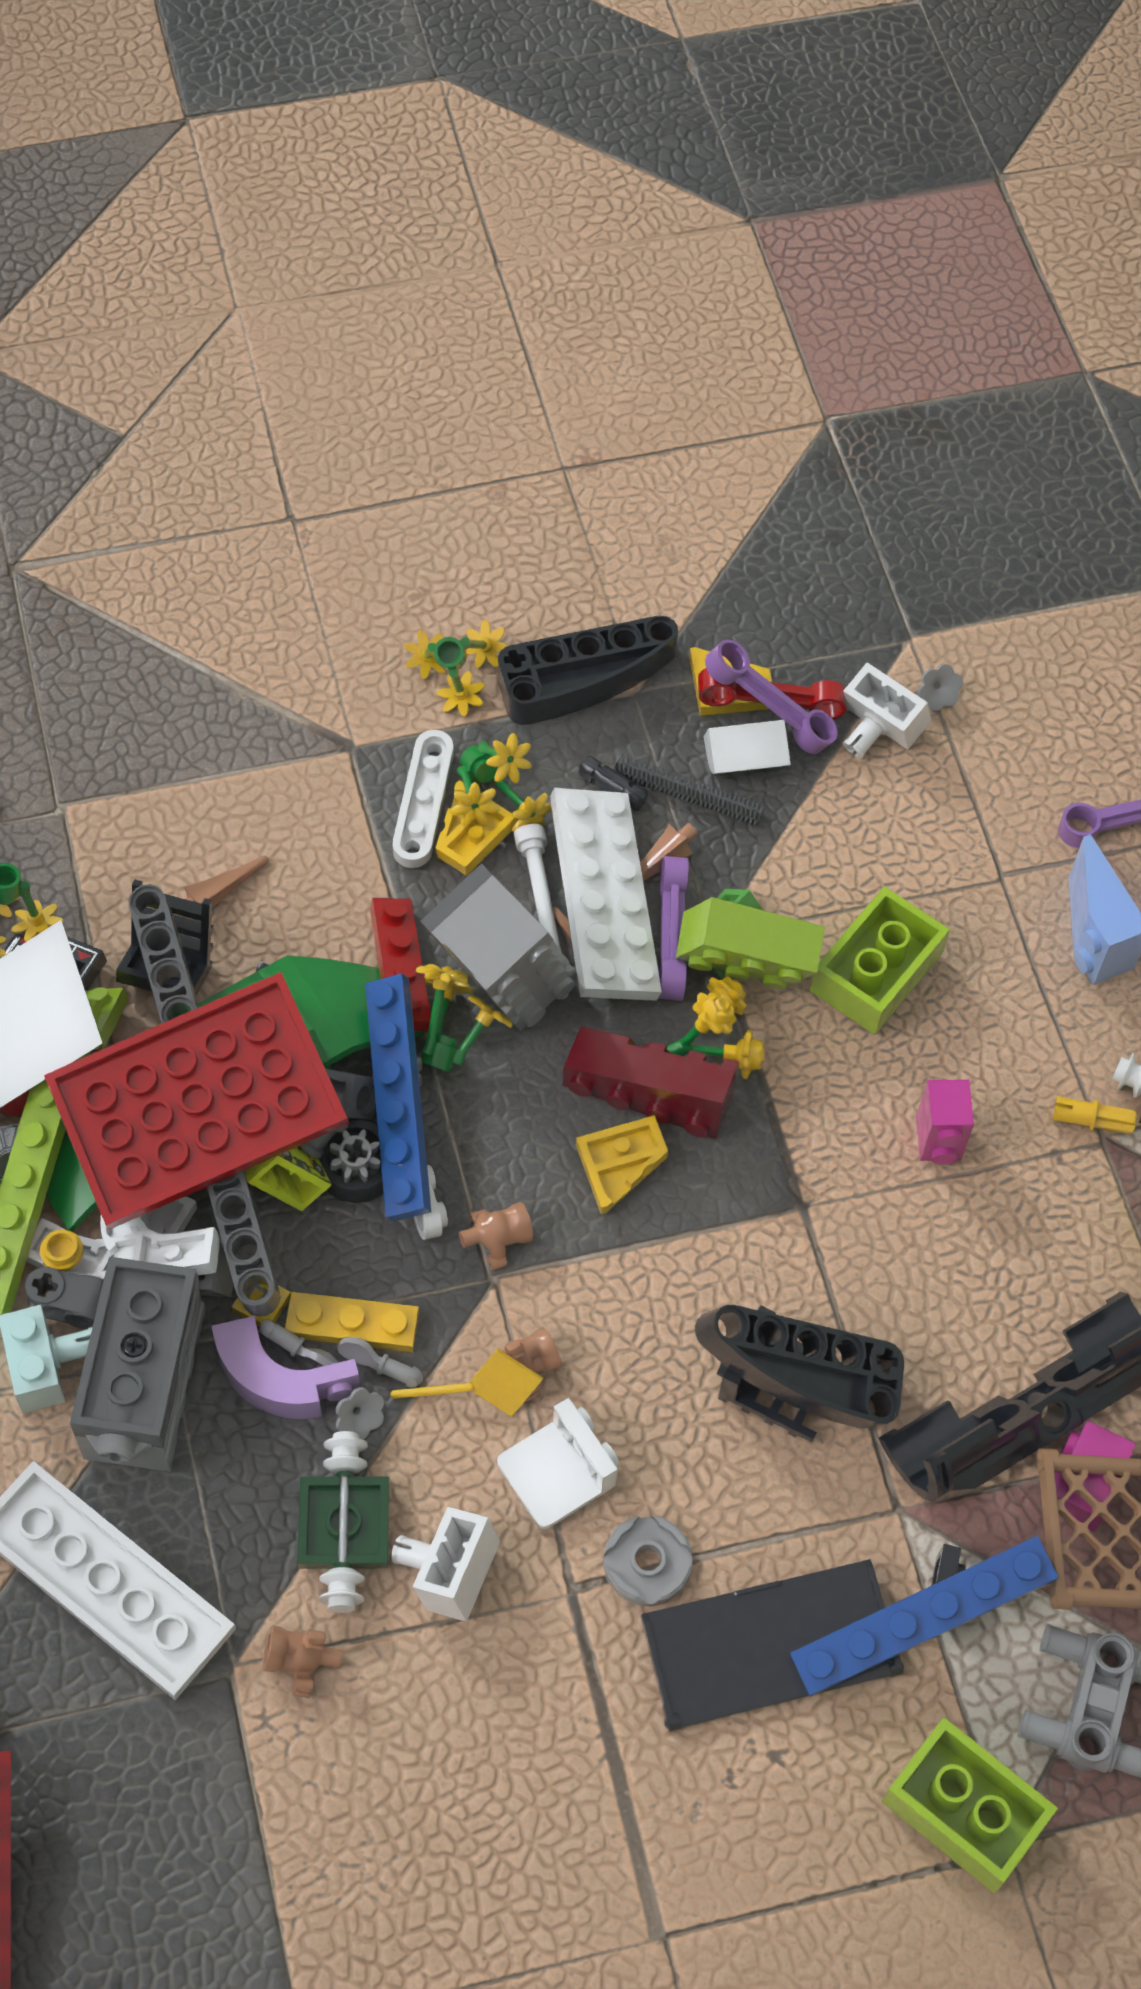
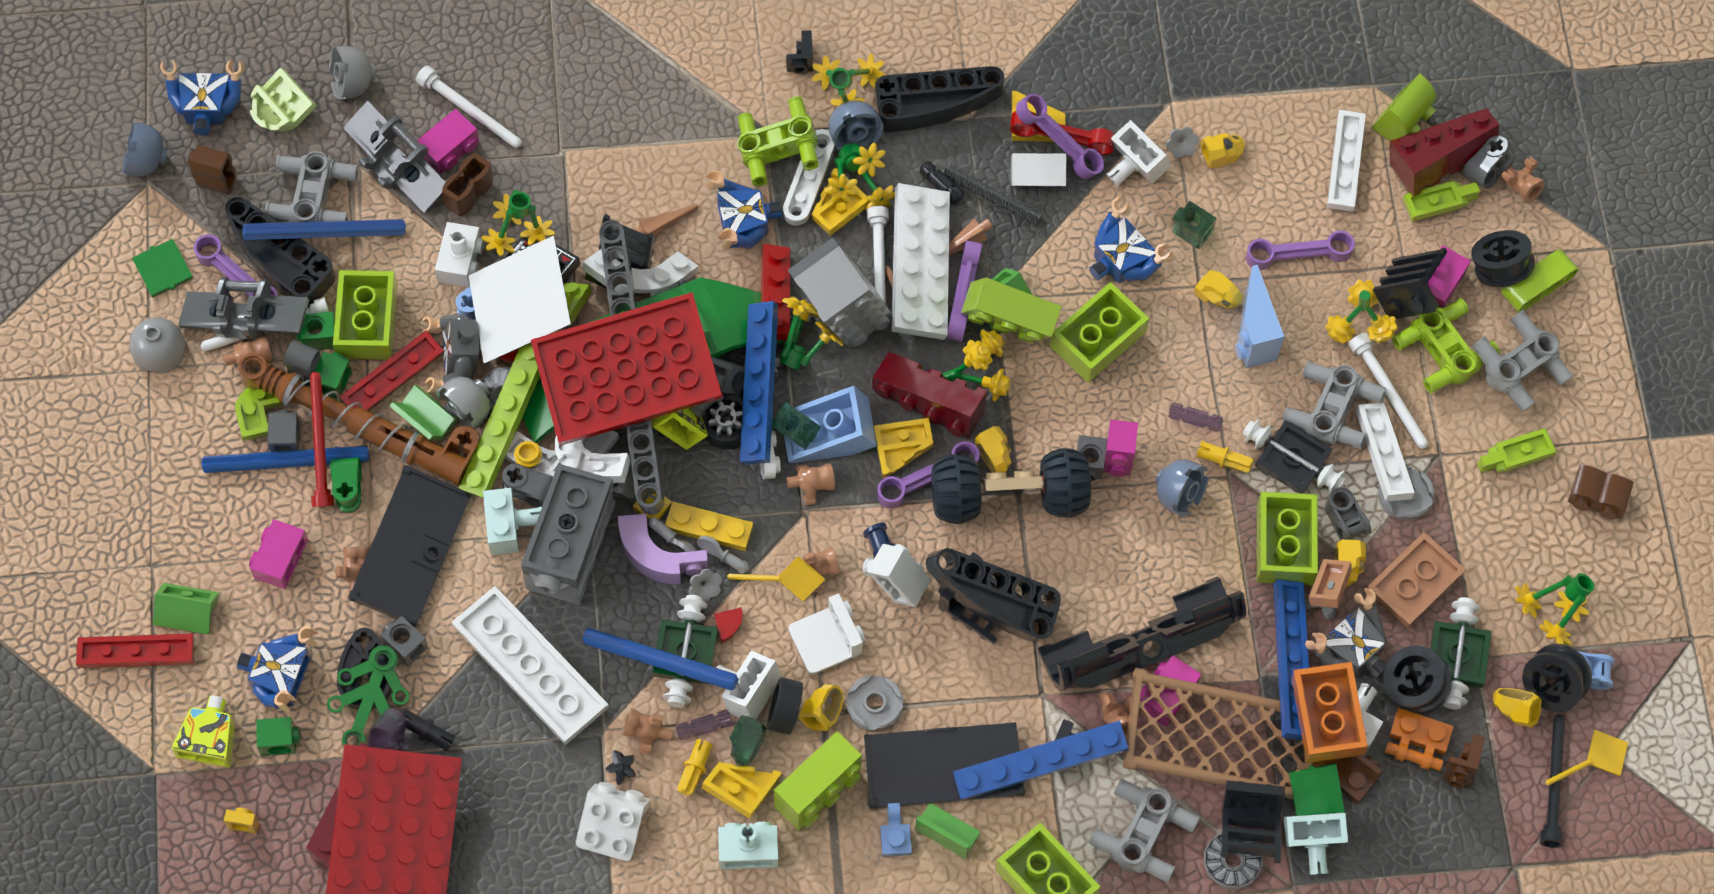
camera: 10 degrees right, 5 degrees up
none -> white bracket [576,782,651,861]
none -> white plate [582,249,698,297]
none -> blue axle [583,628,739,690]
none -> black plant [605,750,637,785]
none -> axle [676,710,732,740]
none -> yellow axle [677,739,713,796]
none -> yellow wing [702,762,782,819]
none -> torso [706,170,782,250]
none -> red tile [714,607,743,643]
none -> light aqua brick [718,822,778,869]
none -> clear green rock [729,715,767,767]
none -> lime piece [737,96,819,187]
none -> black tyre [767,677,803,735]
none -> clear green brick [772,402,821,450]
none -> lime brick [774,731,862,831]
none -> light blue slope [780,386,877,464]
none -> black bracket [786,30,813,74]
none -> yellow rock [799,684,844,731]
none -> sand blue cylinder [828,100,884,150]
none -> dark blue bush [863,522,895,559]
none -> white brick [863,544,931,607]
none -> medium lavender piece [877,441,980,509]
none -> medium blue plate [880,803,912,857]
none -> bright green panel [915,803,980,859]
none -> black plate [931,448,1091,524]
none -> yellow rock [975,426,1012,474]
none -> dark grey brick [1077,435,1107,481]
none -> torso [1089,197,1174,283]
none -> nougat piece [1099,692,1138,737]
none -> sand blue cylinder [1156,459,1209,517]
none -> clear purple axle [1169,403,1223,432]
none -> clear green brick [1172,201,1217,249]
none -> yellow rock [1194,270,1243,309]
none -> yellow rock [1200,133,1245,168]

